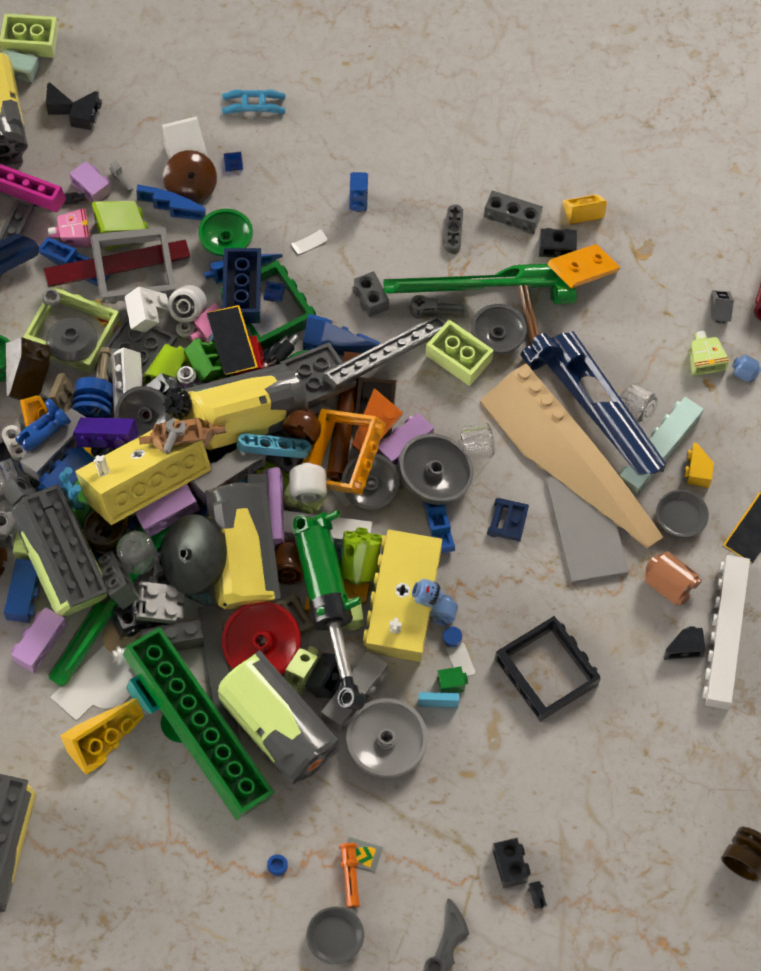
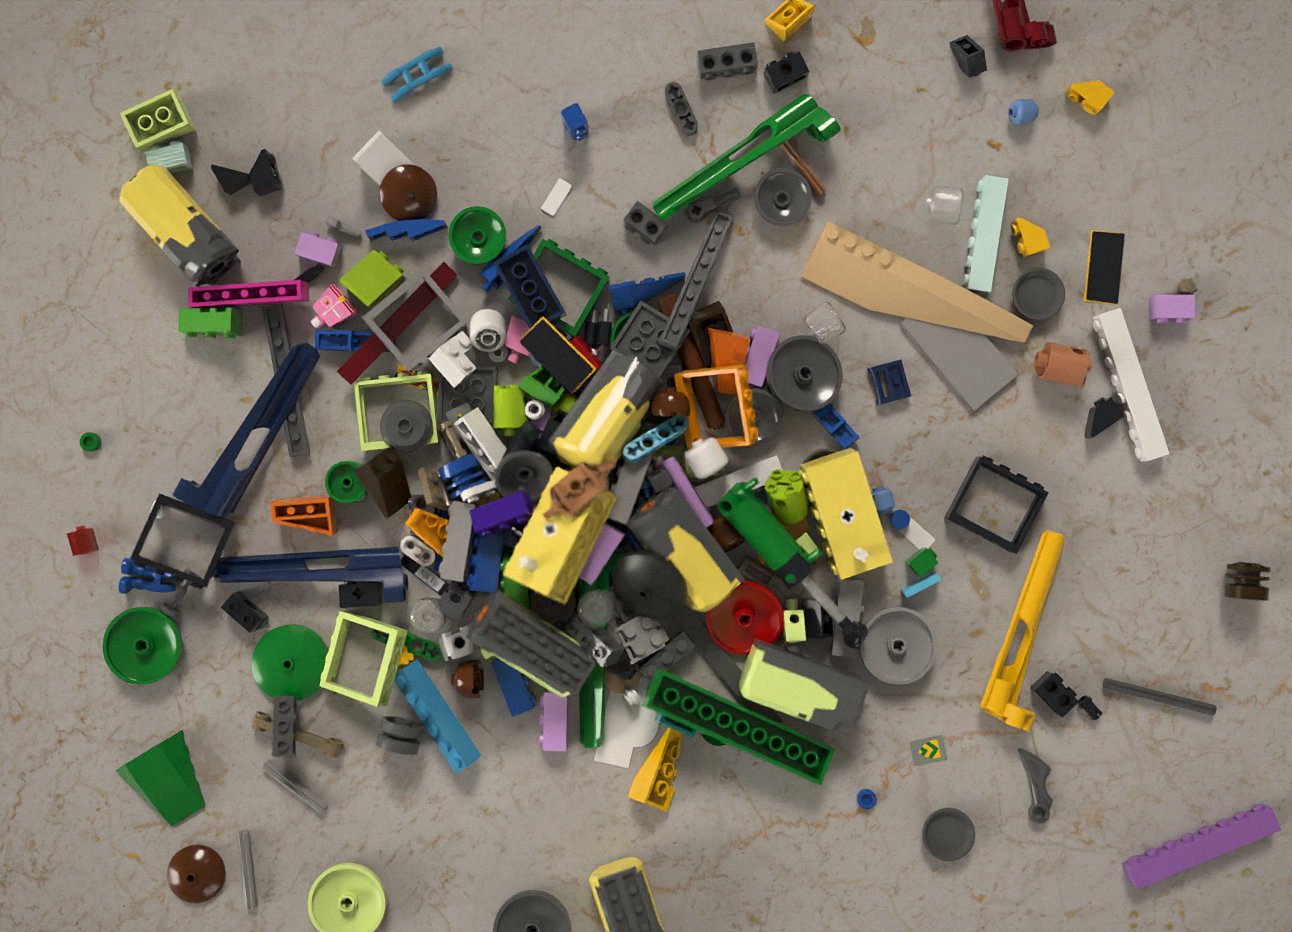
camera: 30 degrees left, 25 degrees up
blue piece [15,398,71,452] -> none
light grey plate [42,289,60,307] -> none
dark azure piece [59,467,86,510] -> none
black gear [162,388,192,419] -> none
light grey bar [162,418,186,454] -> none
clear blue tile [223,152,243,172] -> none
clear blue tile [264,281,285,303] -> none
orange pin [339,843,360,908] -> none
medium blue head [412,579,443,607] -> none
yellowish green brick [426,320,494,386] -> none
dark blue panel [520,331,666,475] -> none
light orange plate [547,244,620,288] -> none
yellowish green torso [689,331,729,376] -> none
none -> white plate [460,480,497,504]
none -> yellow panel [979,530,1065,732]
none -> dark grey axle [1103,678,1217,715]

